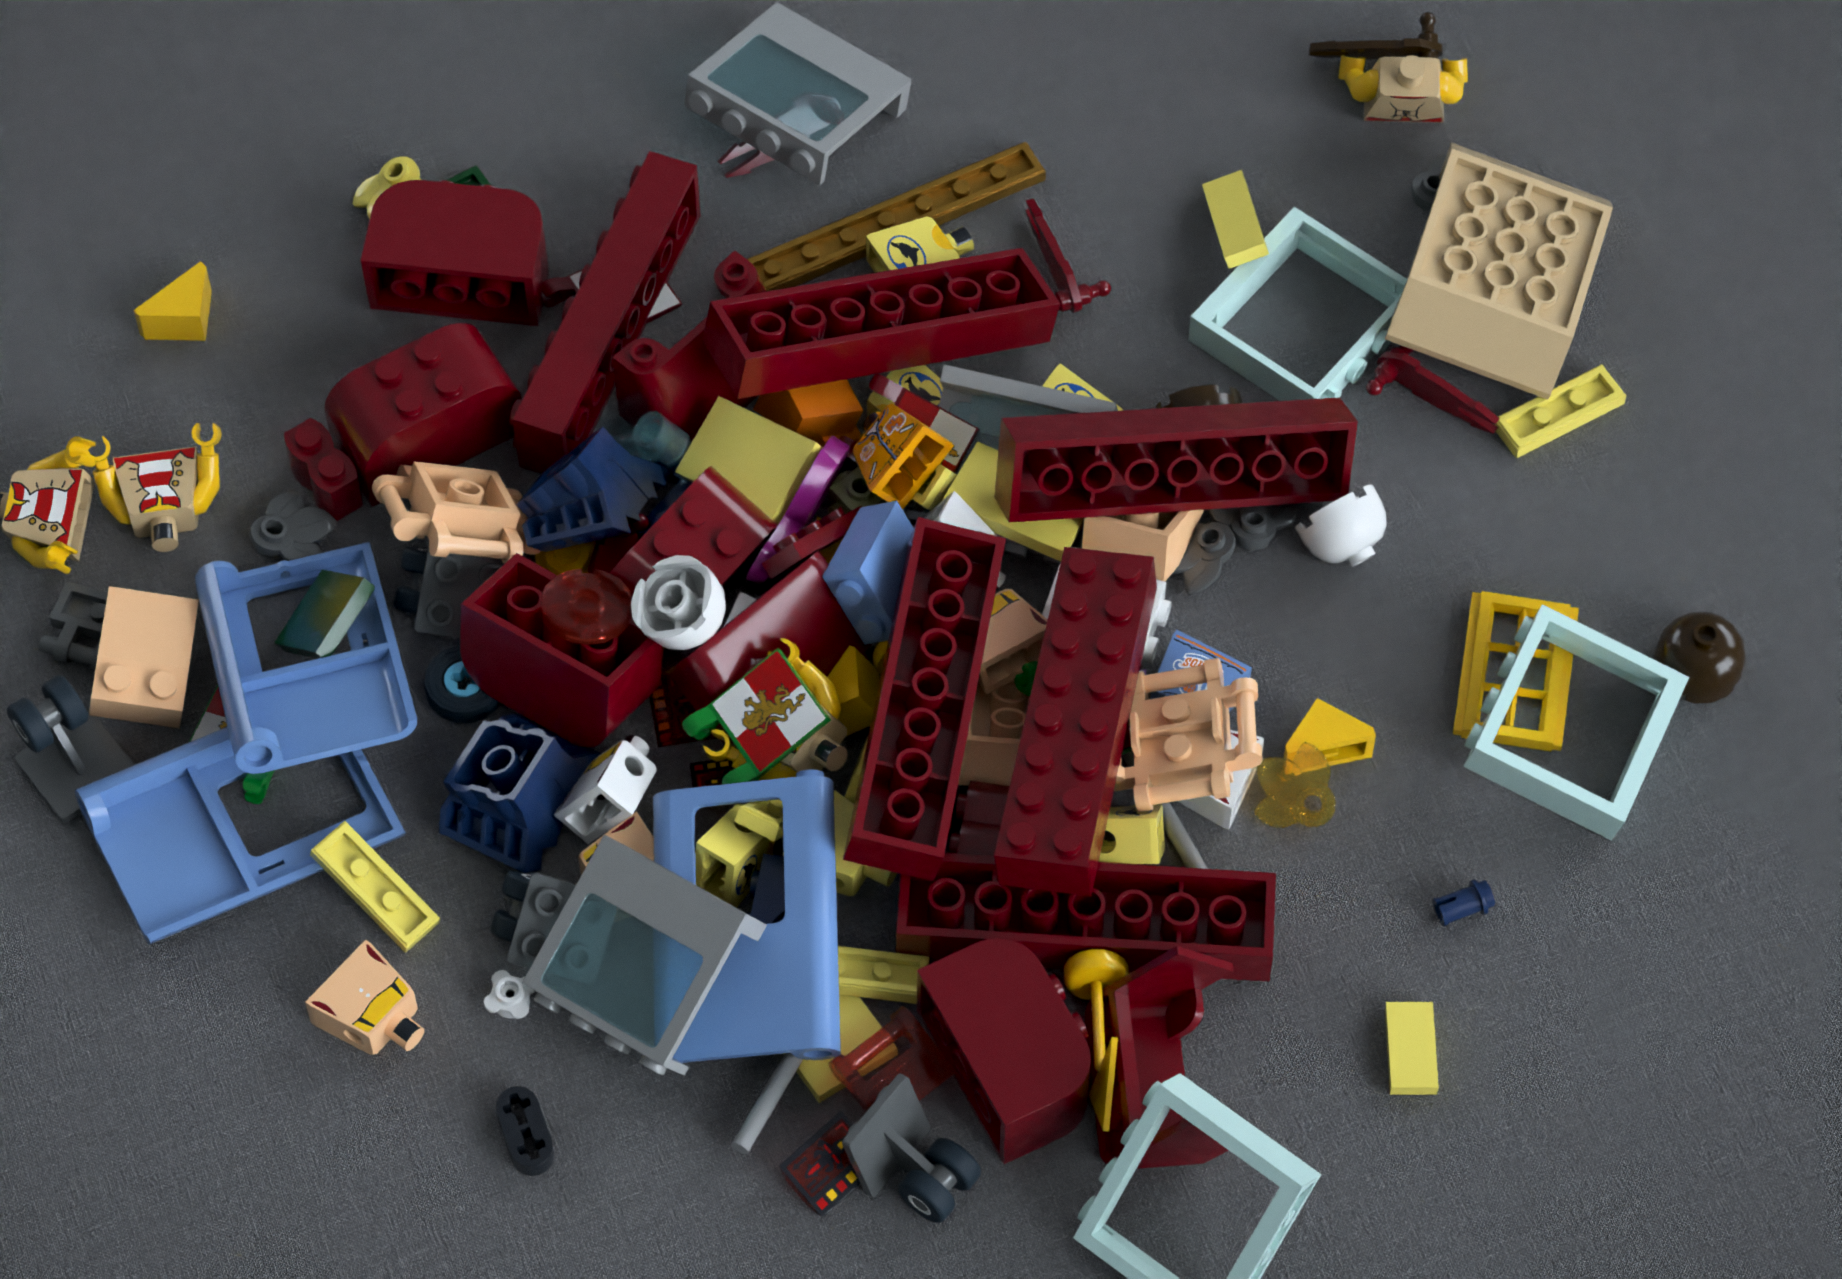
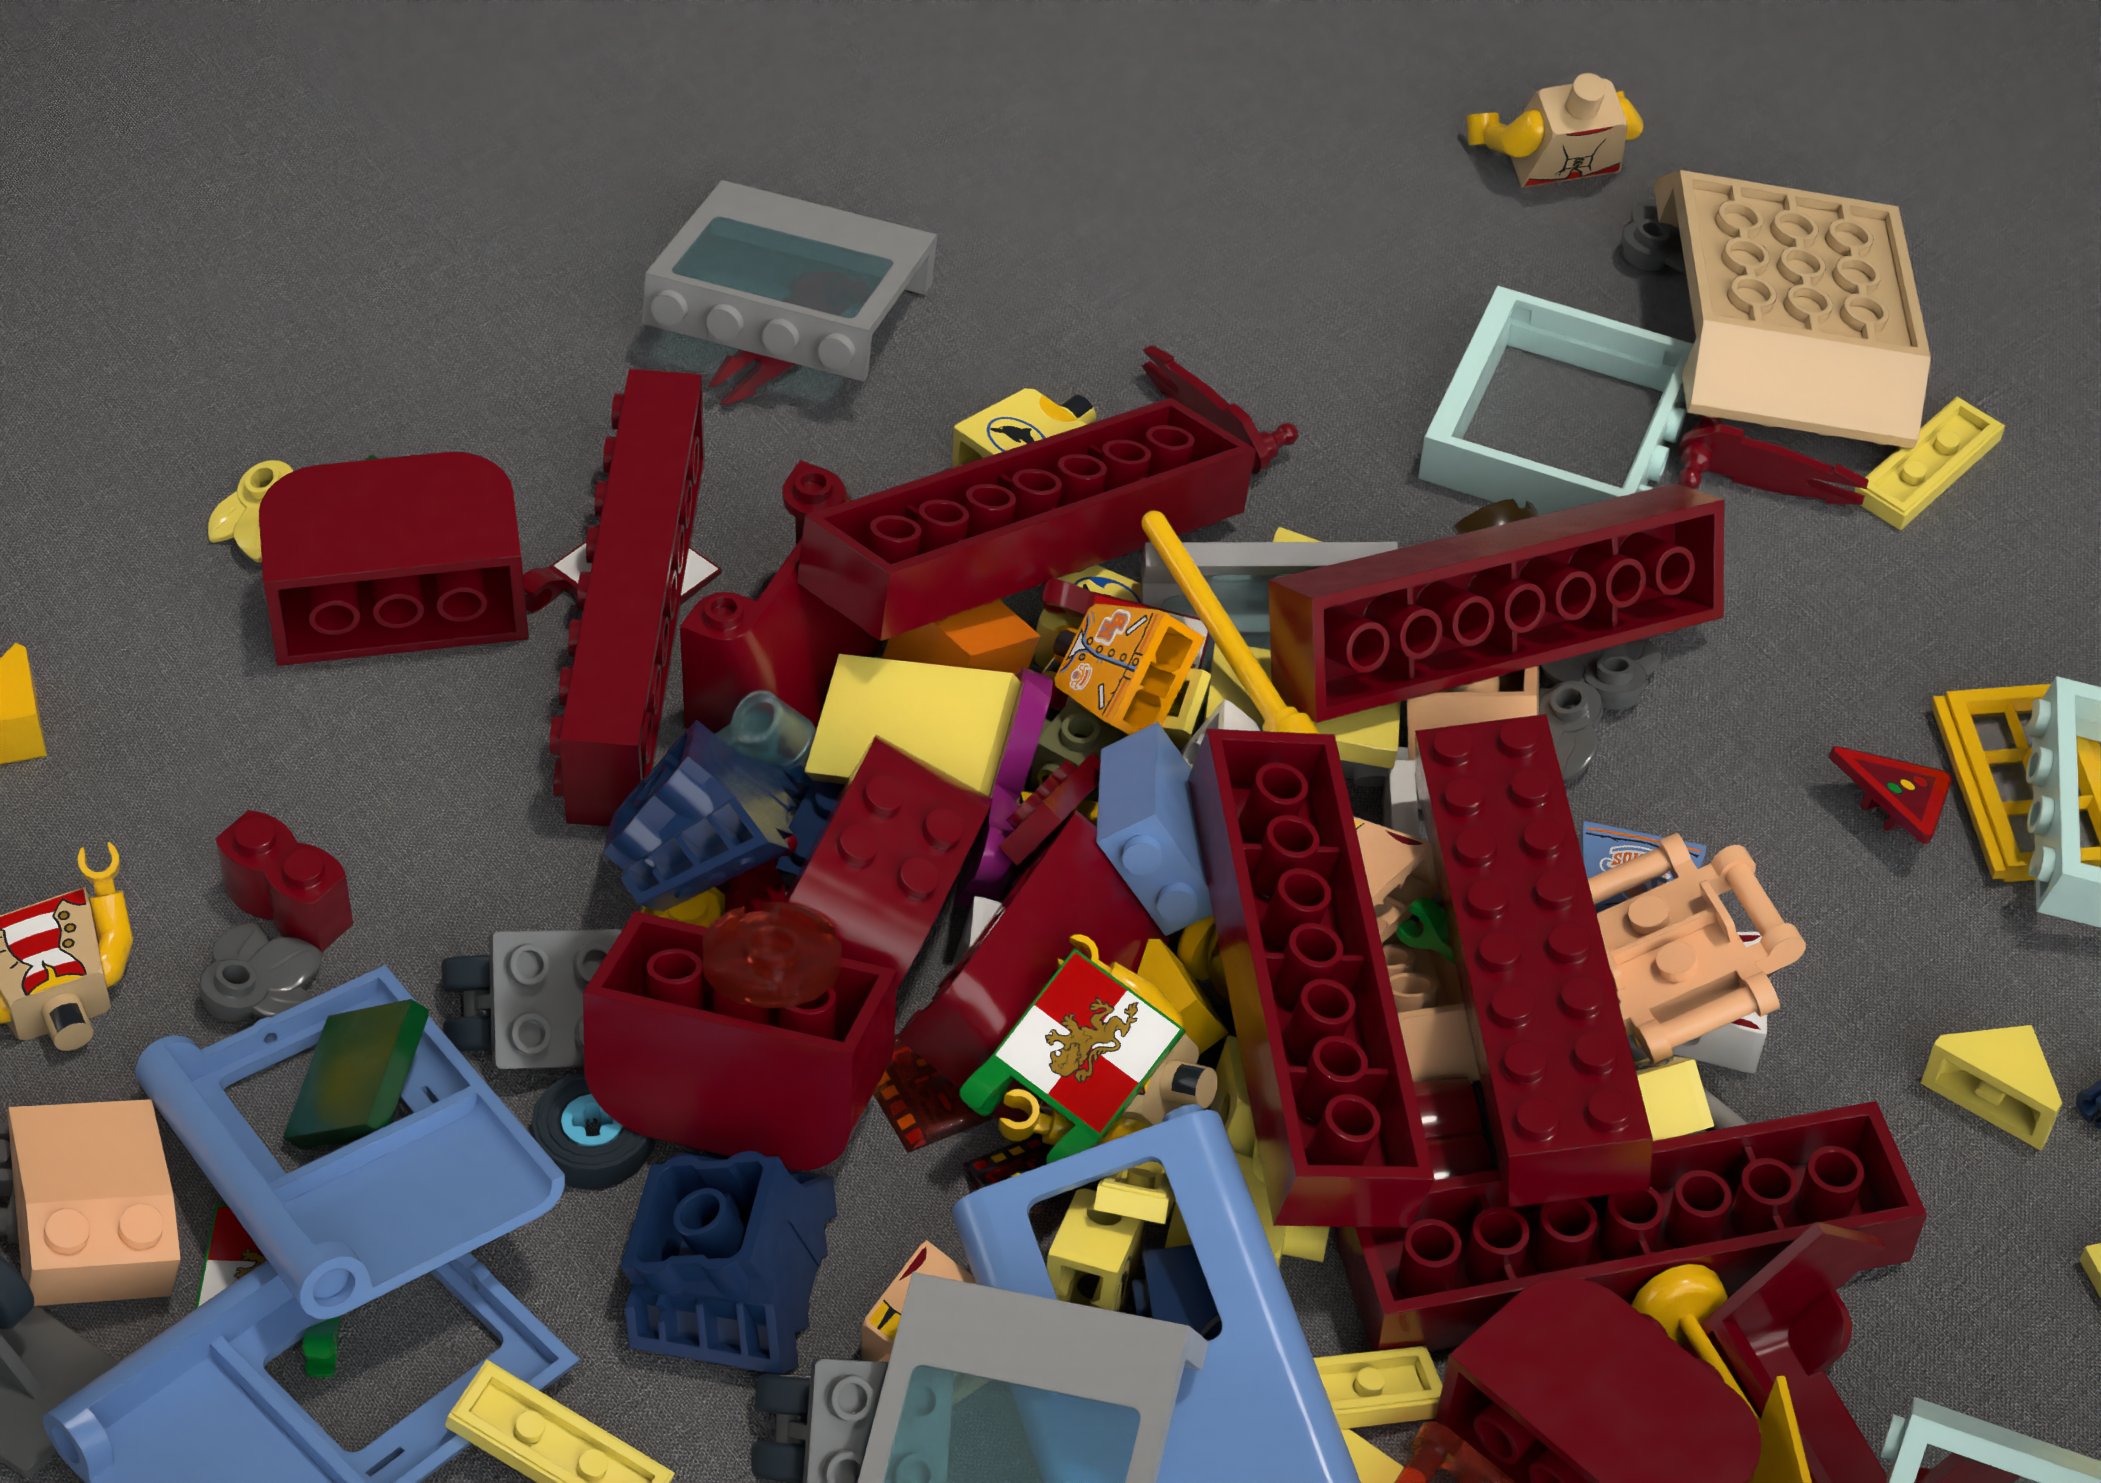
camera: 20 degrees left, 10 degrees down
dark red brick [324,323,522,507] -> none
light nougat brick [372,461,541,564] -> none
white torso [554,735,657,844] -> none
white cylinder [631,555,726,650] -> none
pearl gold tile [747,141,1046,291] -> none
light yellow tile [1202,170,1269,269] -> none
clear yellow plate [1254,742,1336,828] -> none
yellow slope [1282,698,1376,775] -> none
white cylinder [1295,484,1387,567] -> none
dark brown piece [1309,12,1443,59] -> none
none -> yellow piece [1141,511,1320,734]
none -> piece [1828,746,1952,844]
none -> light yellow slope [1920,1025,2062,1151]

